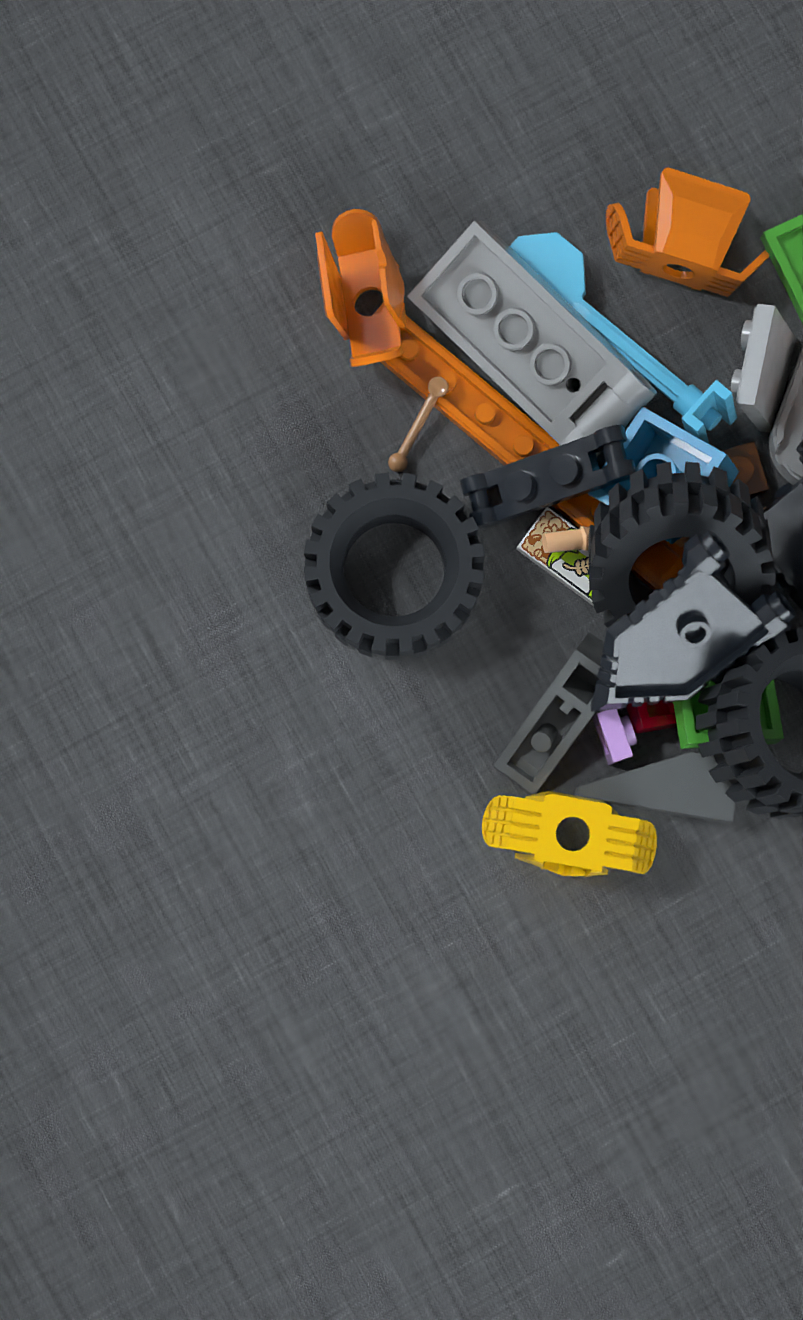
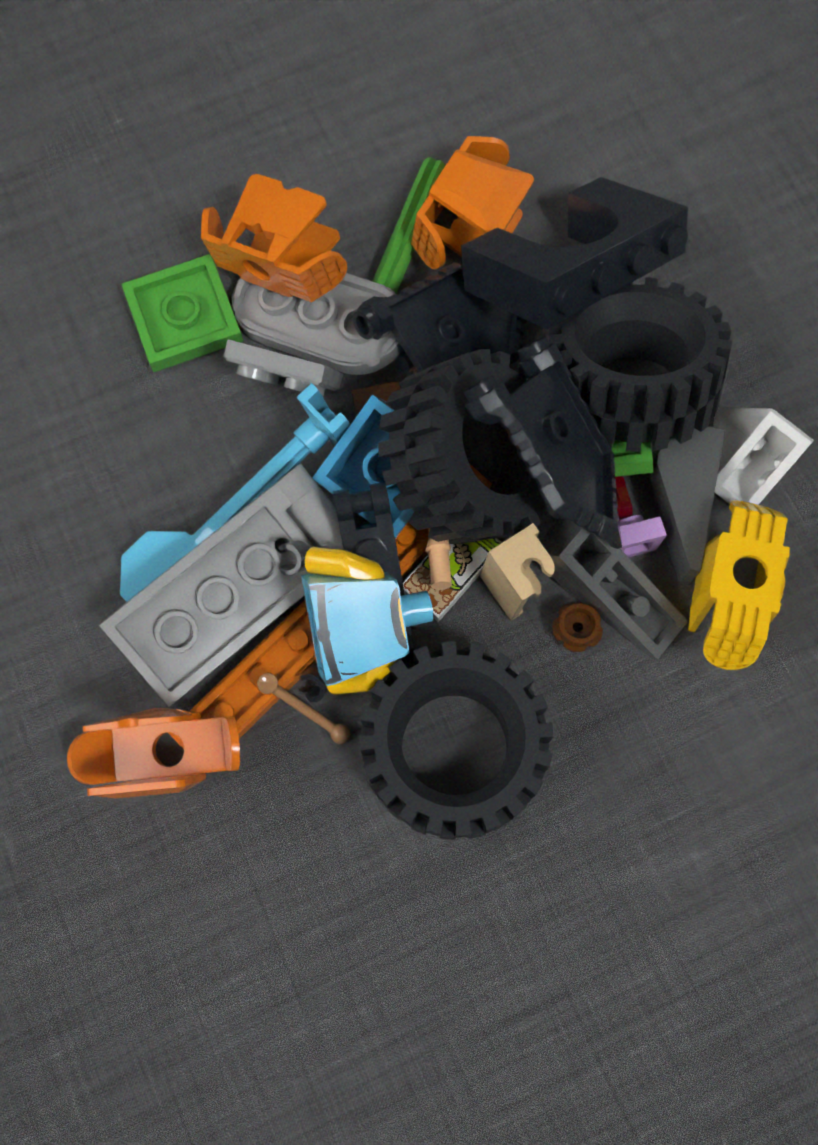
camera: 80 degrees left, 10 degrees down
orange piece [606,167,770,297] -> none
none -> medium azure torso [279,540,433,703]
none -> tan hinge [480,523,554,621]
none -> reddish brown plate [552,603,603,652]
none -> white slope [713,407,814,505]

